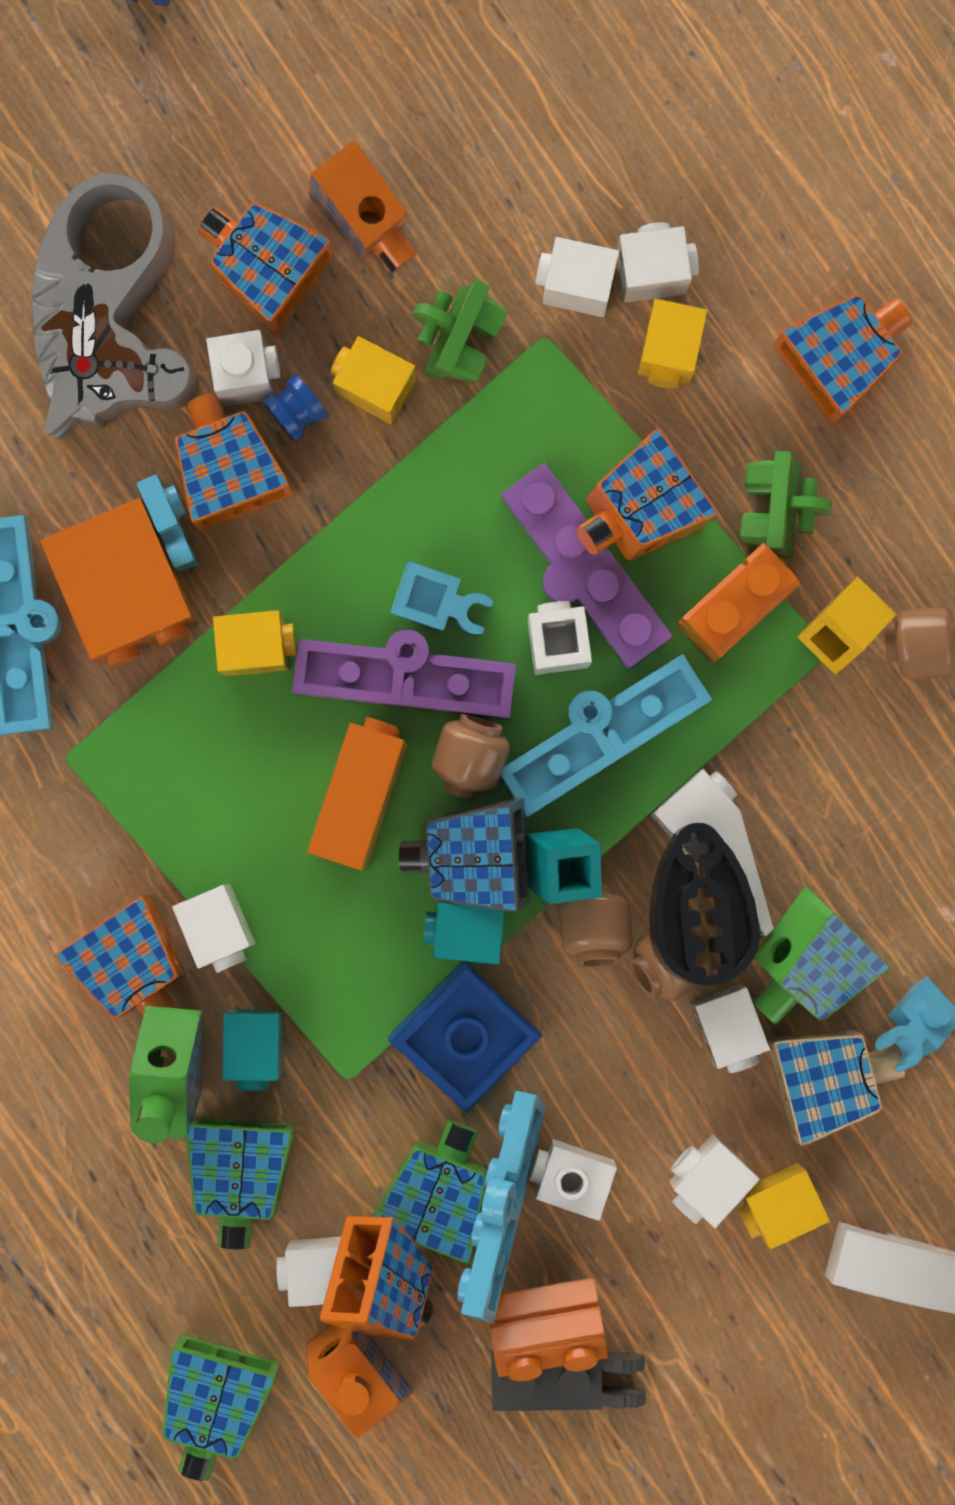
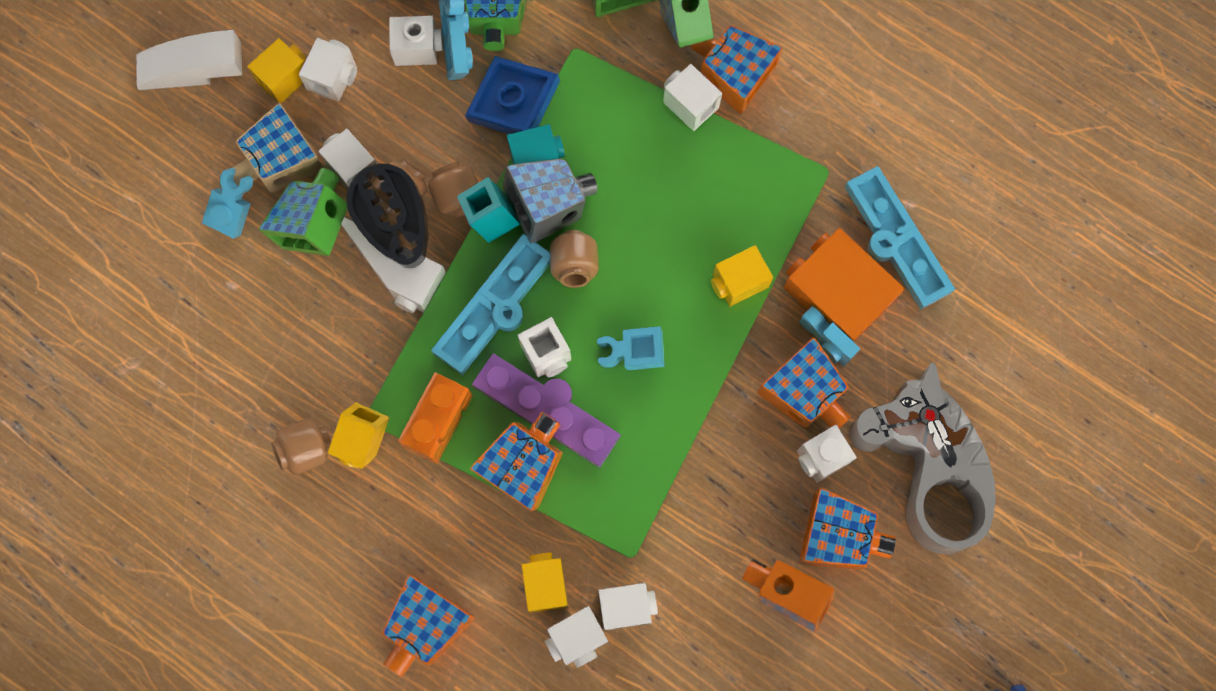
camera: 155 degrees right, 10 degrees down
teal brick [222,1009,284,1091] -> none
blue wheel [262,374,329,443] -> none
medium lavender hinge [292,629,516,719] -> none
orange brick [307,717,408,871] -> none
yellow brick [330,336,417,425] -> none
bright green hips [411,279,508,383] -> none
bright green hips [740,451,832,558] -> none

